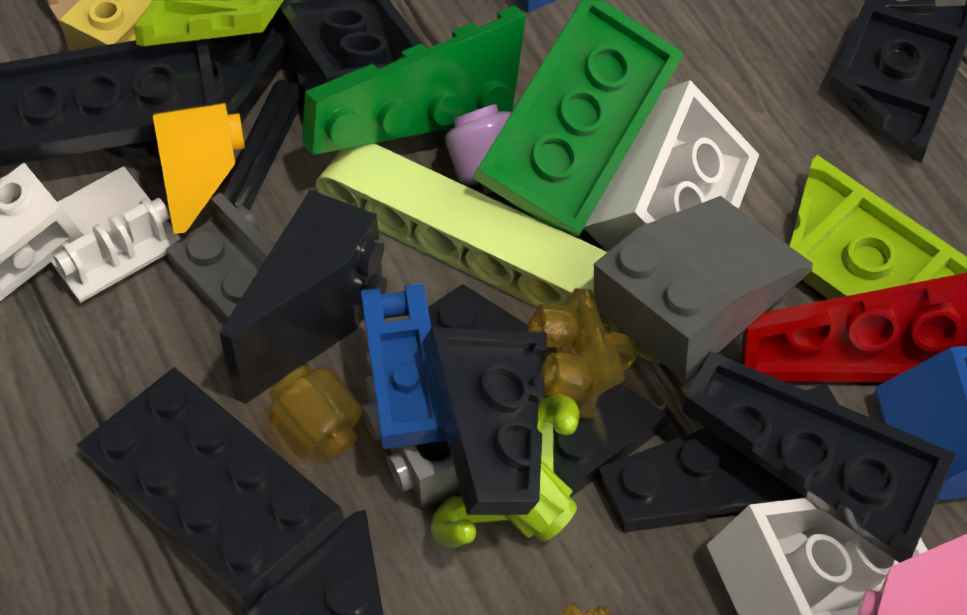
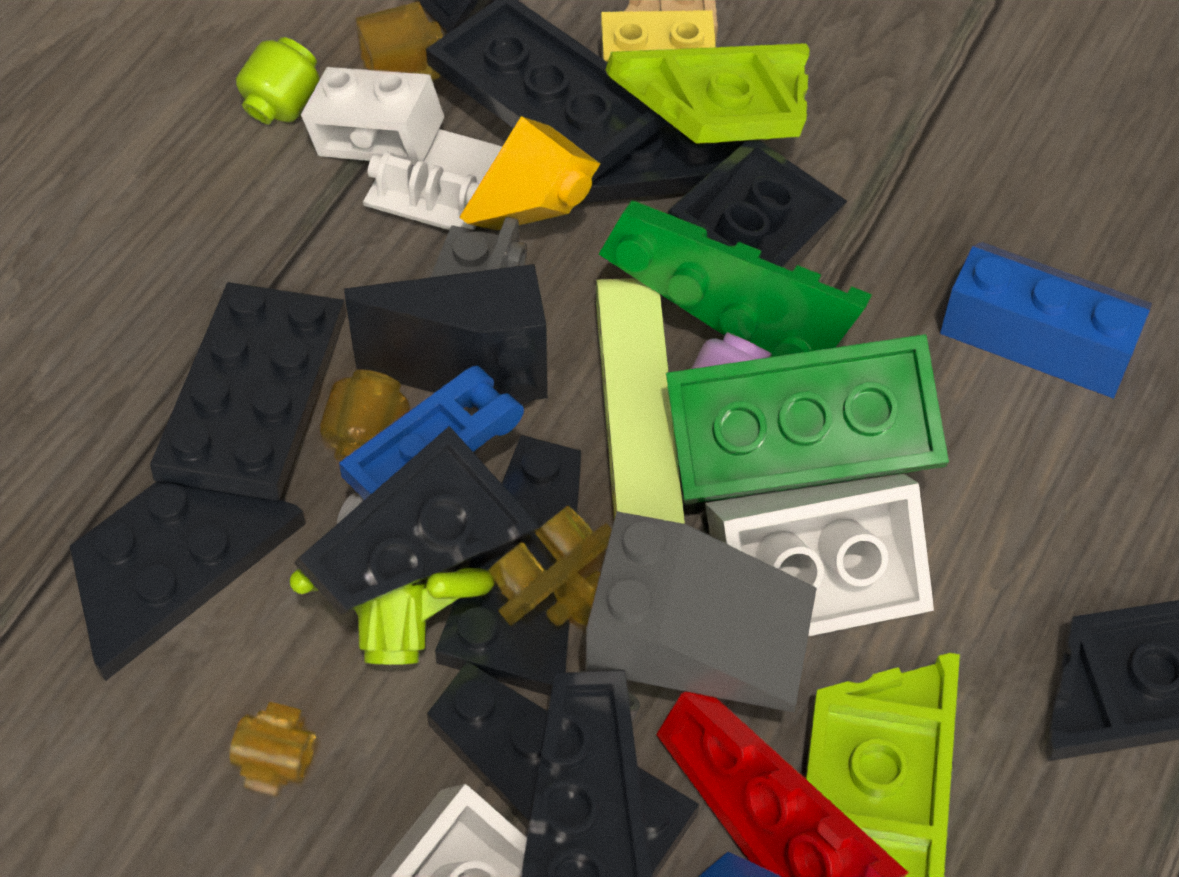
camera: 55 degrees right, 0 degrees up
black axle [220,79,303,210] -> none

